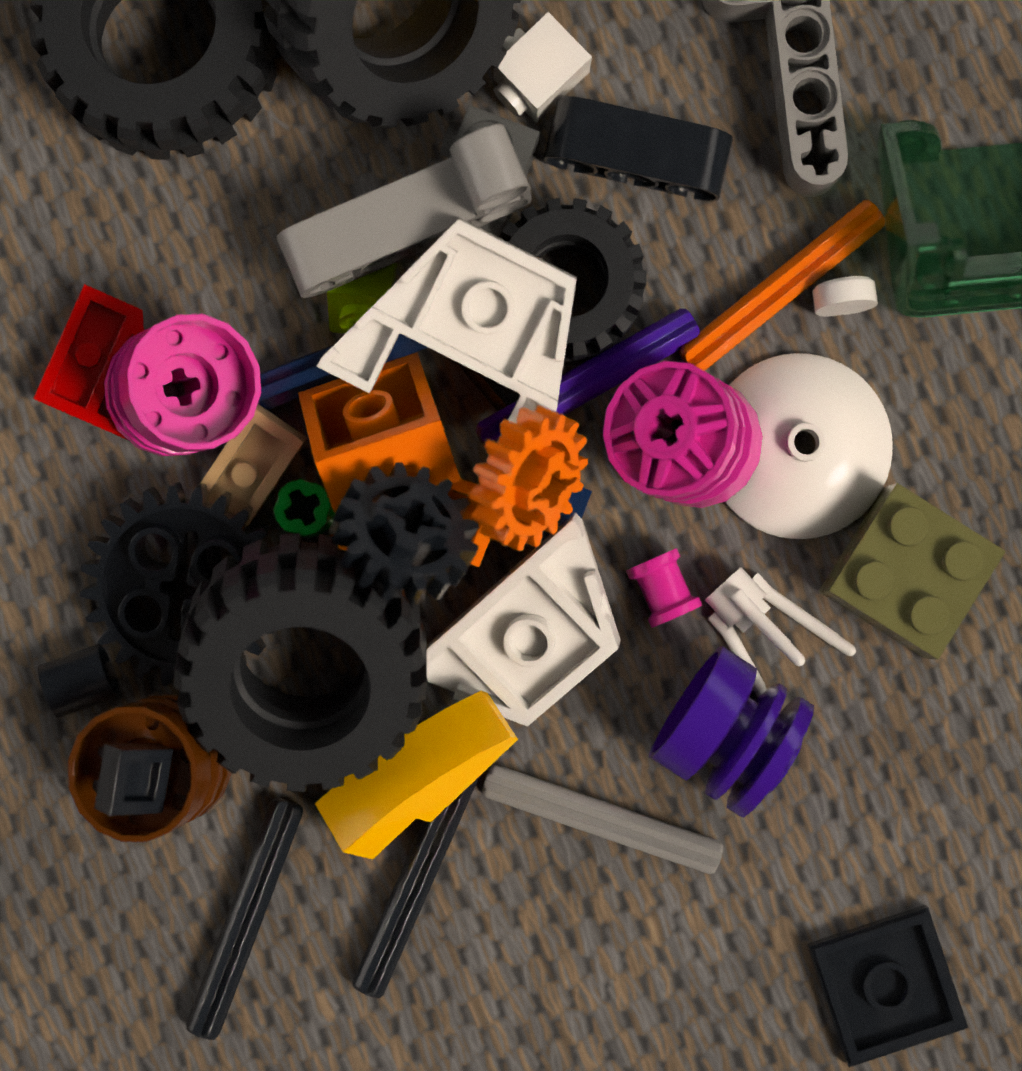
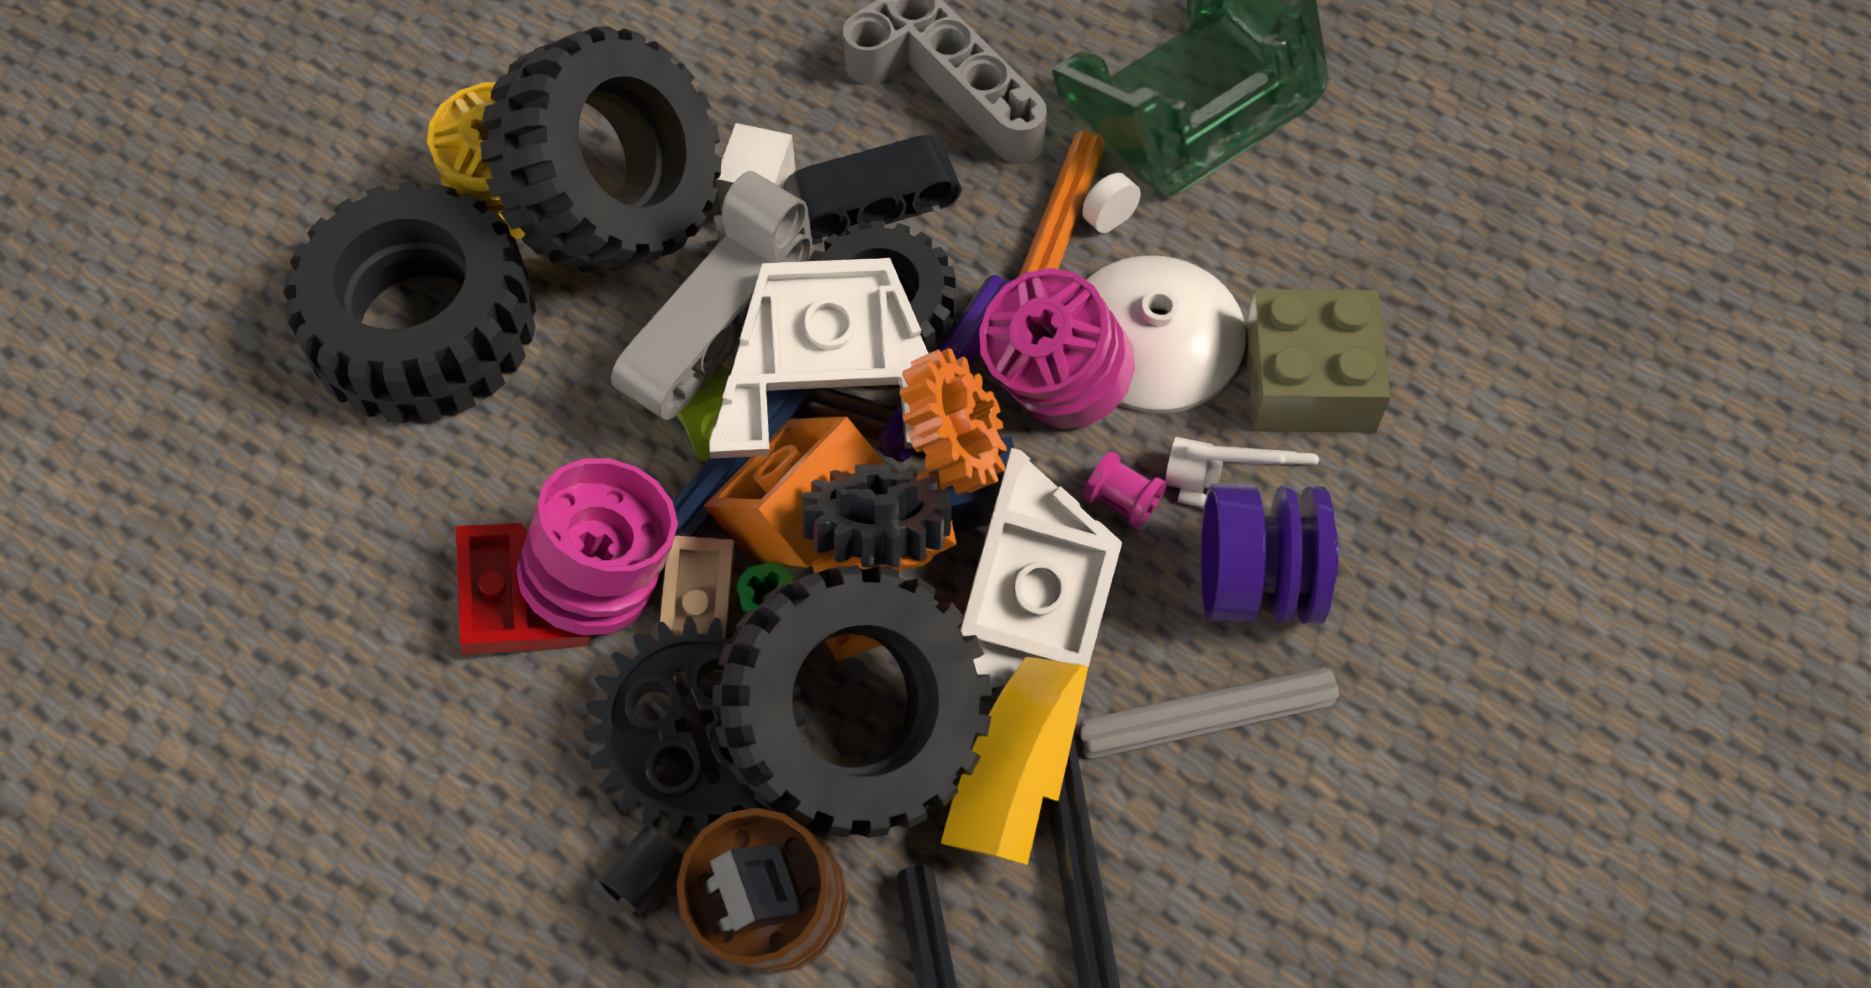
camera: 30 degrees left, 25 degrees down
black tile [807,905,968,1067] -> none

